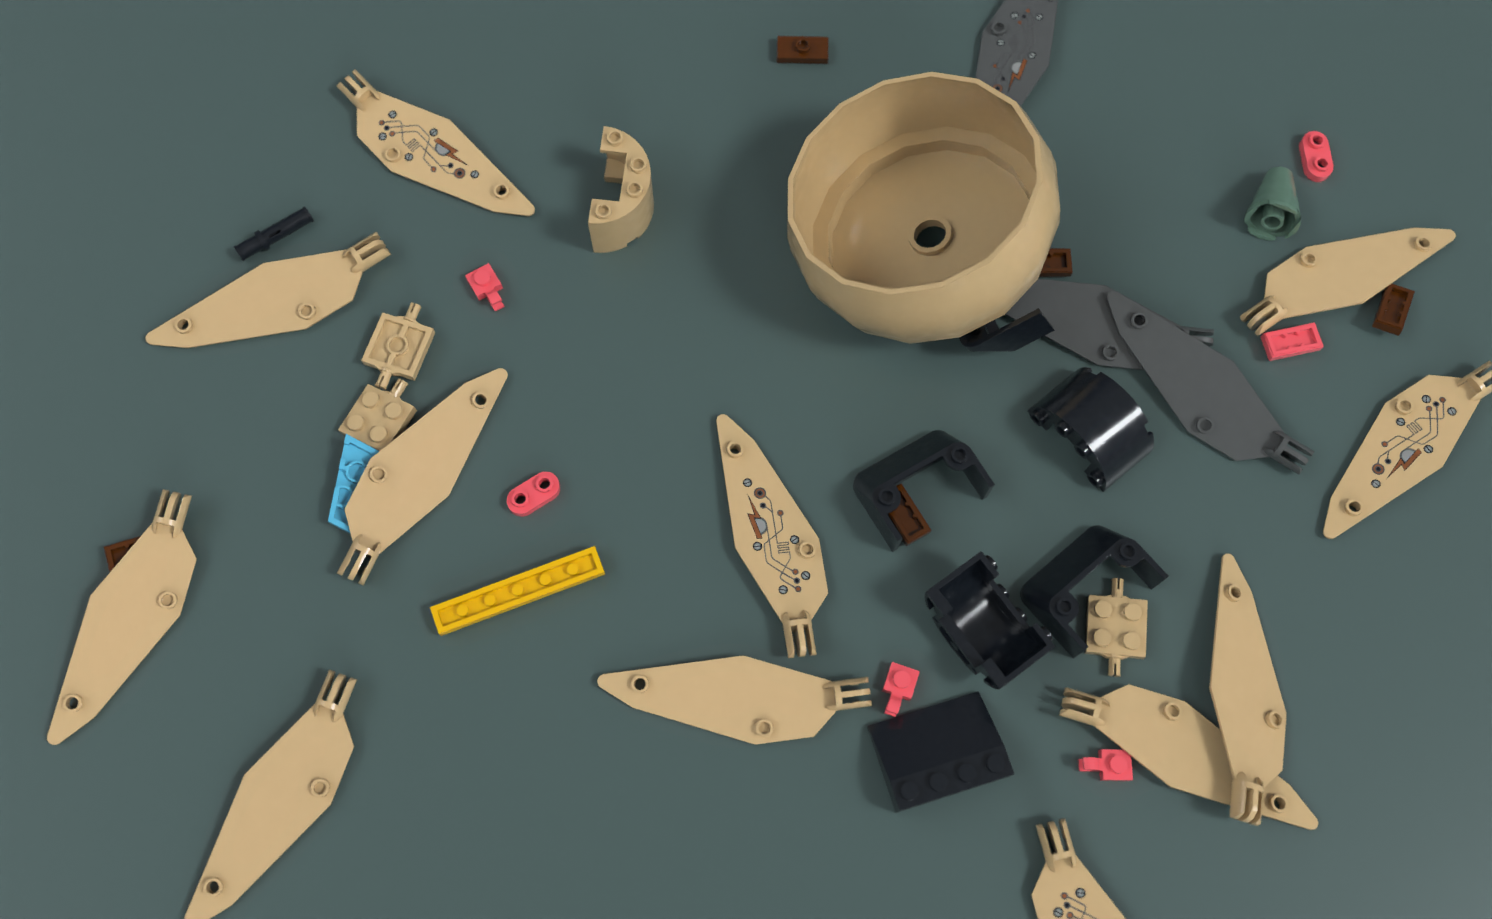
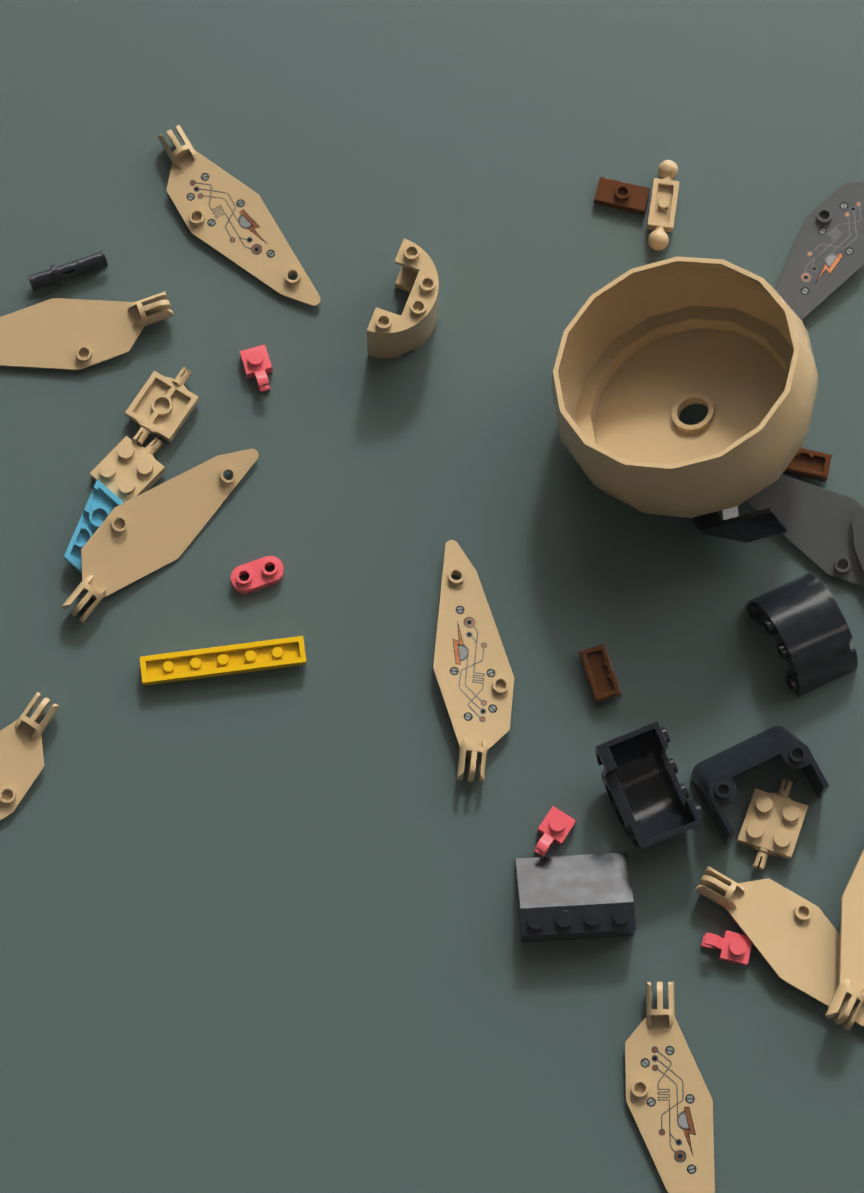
camera: 15 degrees right, 0 degrees up
tan wing [597,656,872,744] -> none
black windscreen [853,430,995,552] -> none
none -> tan plate [647,160,680,251]

